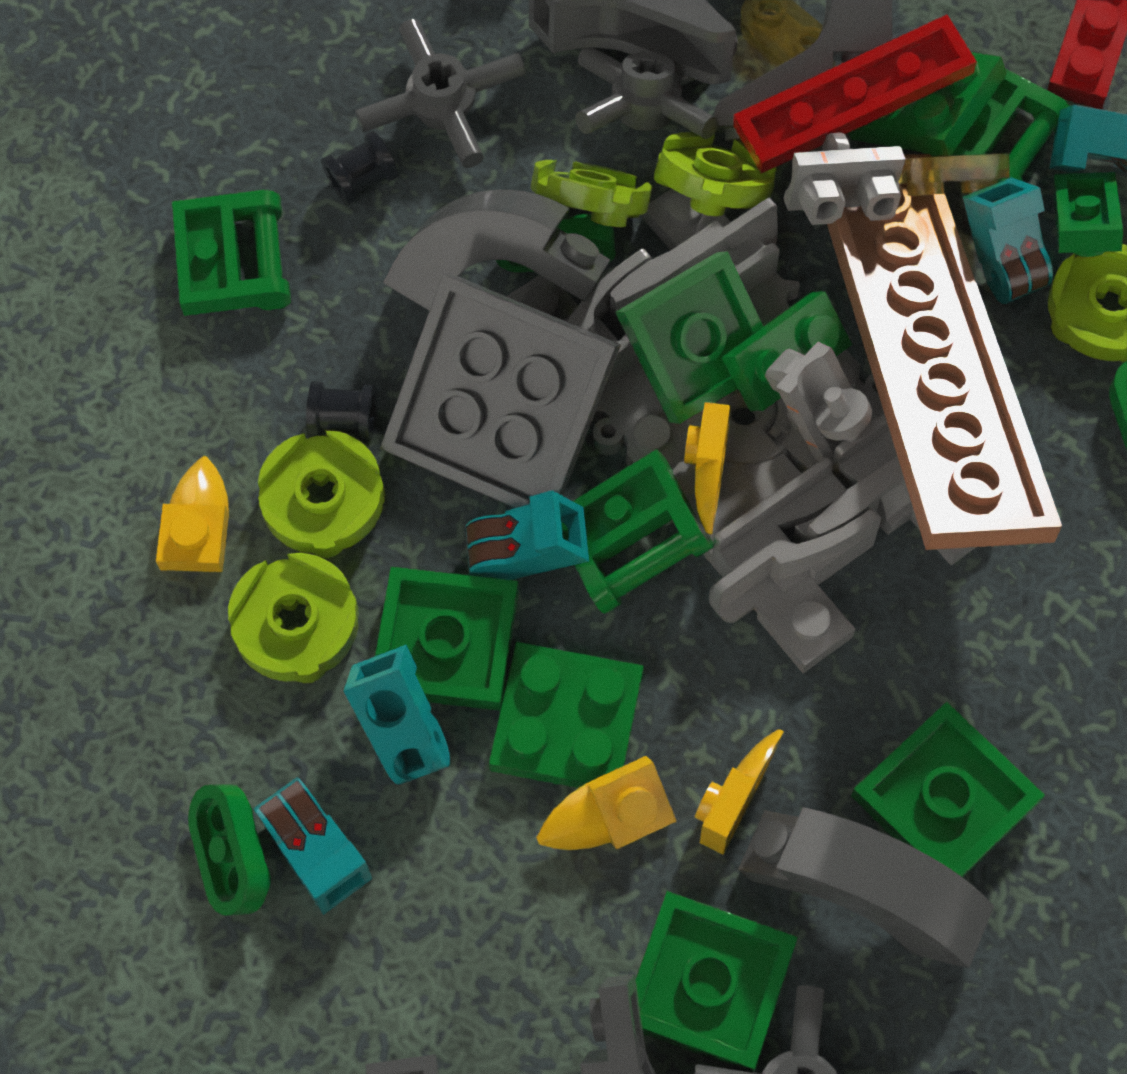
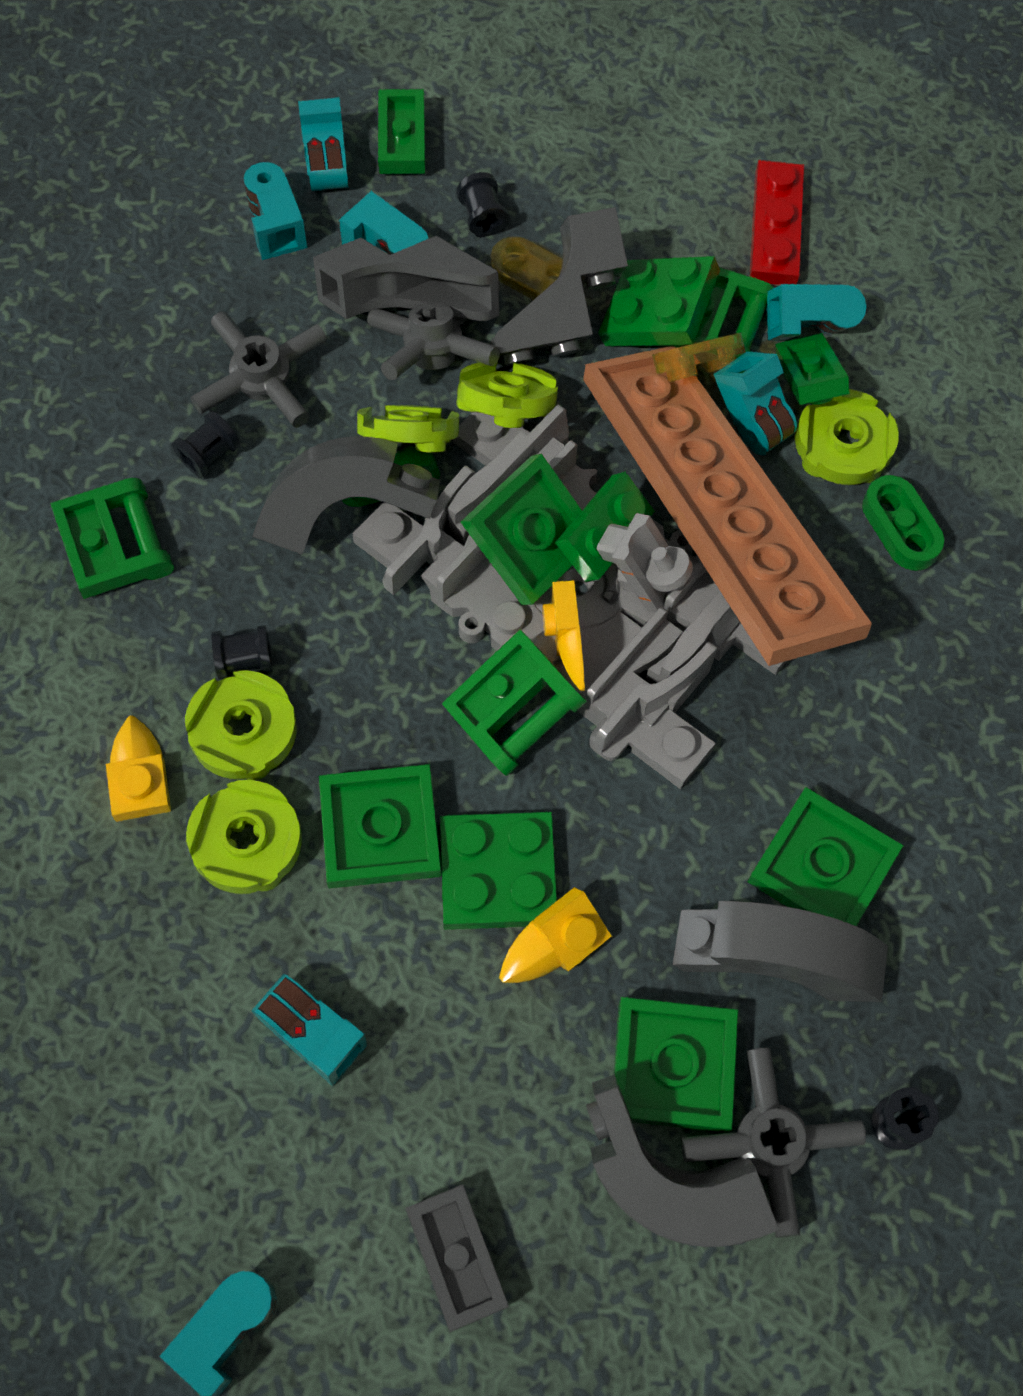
camera: 20 degrees left, 0 degrees up
green plate [188,784,271,916] -> none
teal leg [343,645,450,785] -> none
dark grey plate [380,273,621,508] -> none
teal leg [466,490,589,580] -> none
yellow plate [695,729,784,855] -> none
red plate [733,14,977,174] -> none
light grey hips [784,133,905,225] -> none

